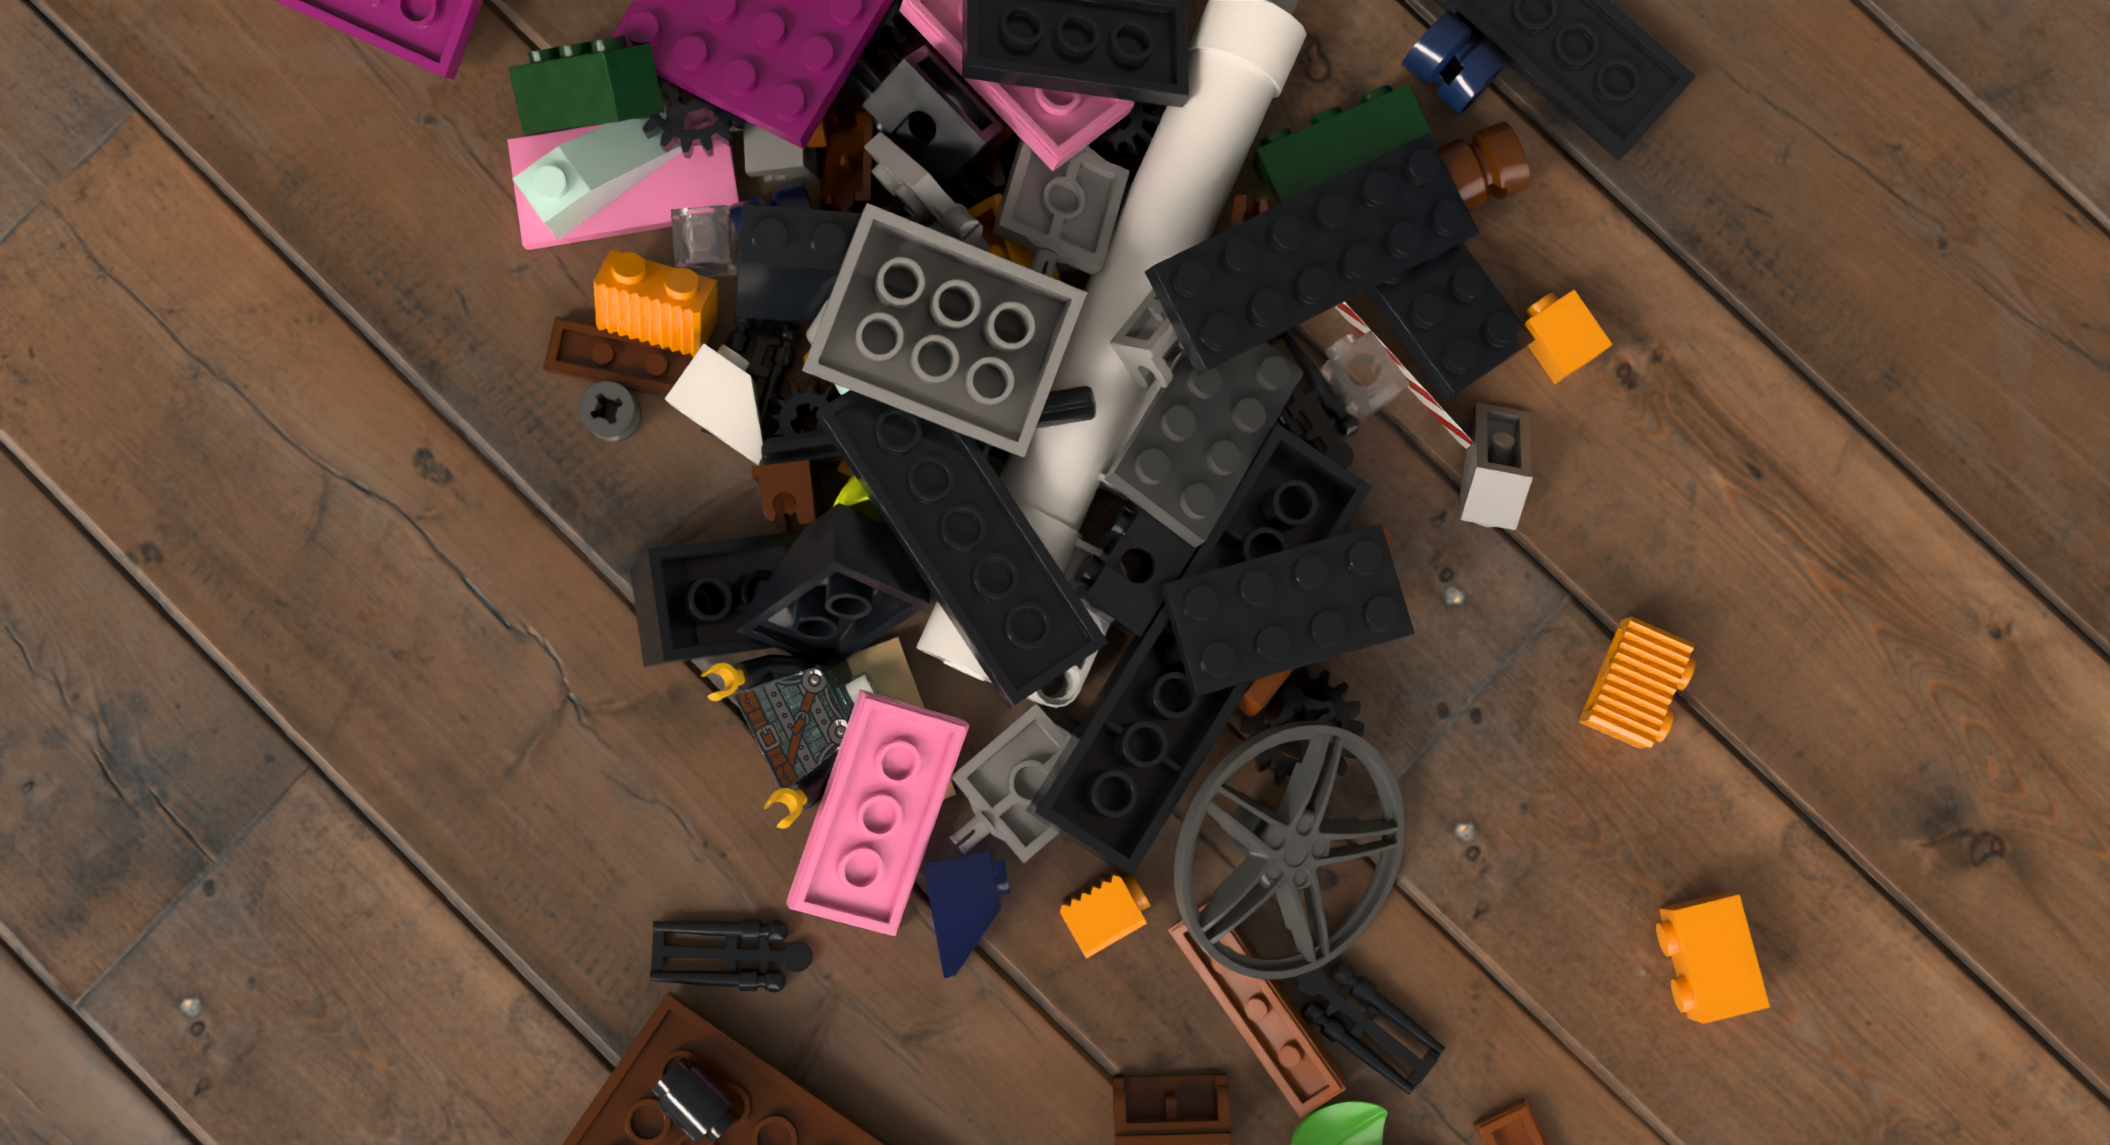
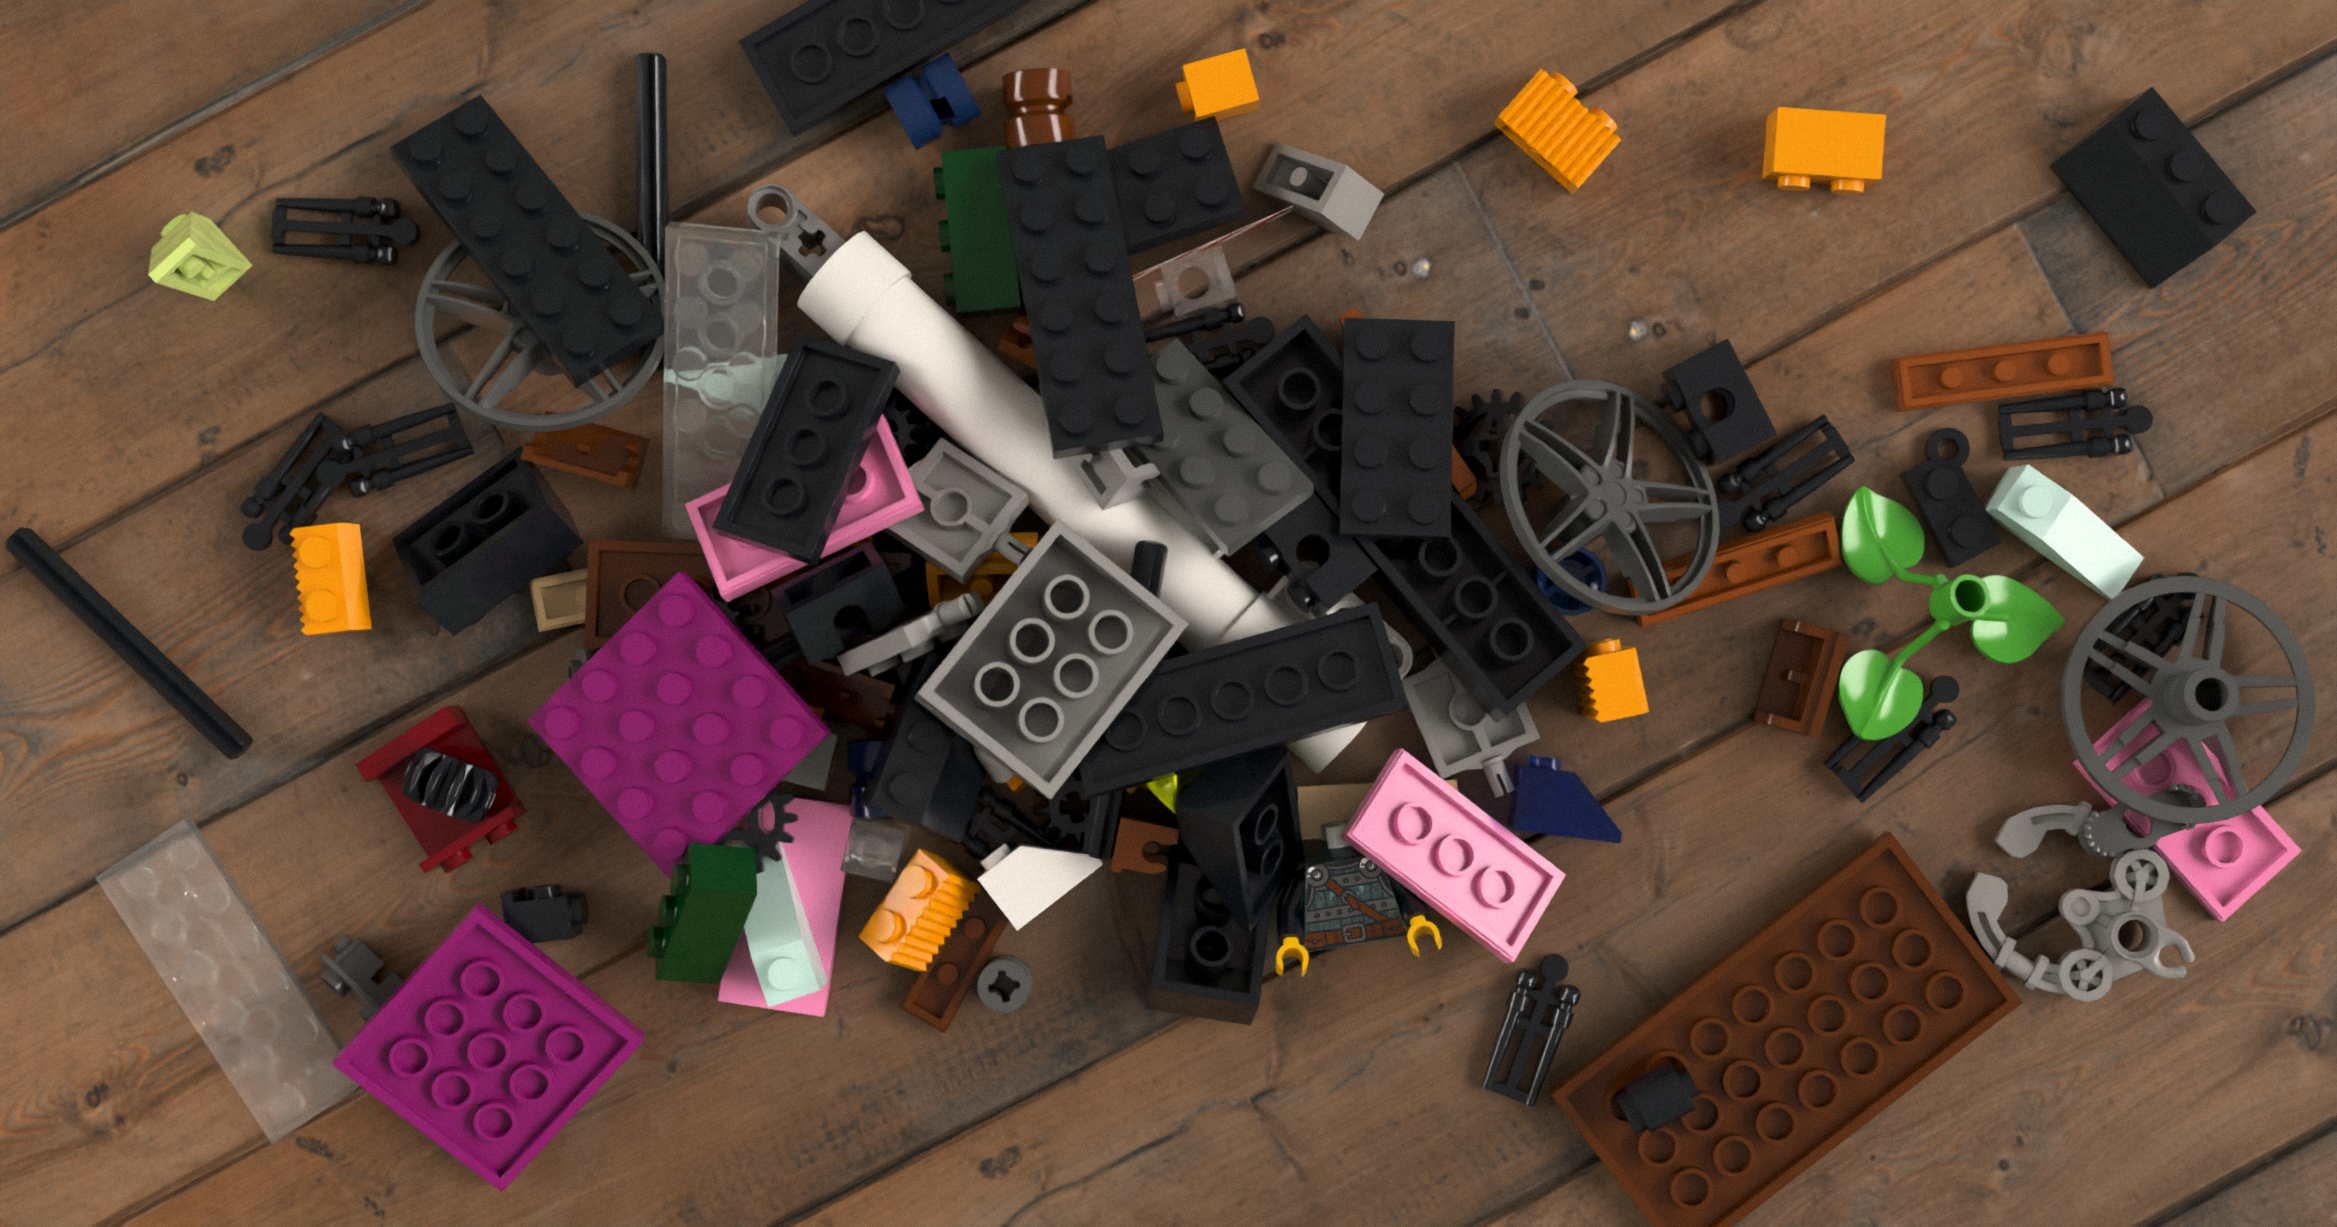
camera: 75 degrees left, 5 degrees up
none -> dark blue wheel [1529,547,1607,616]
none -> black brick [1661,339,1777,467]

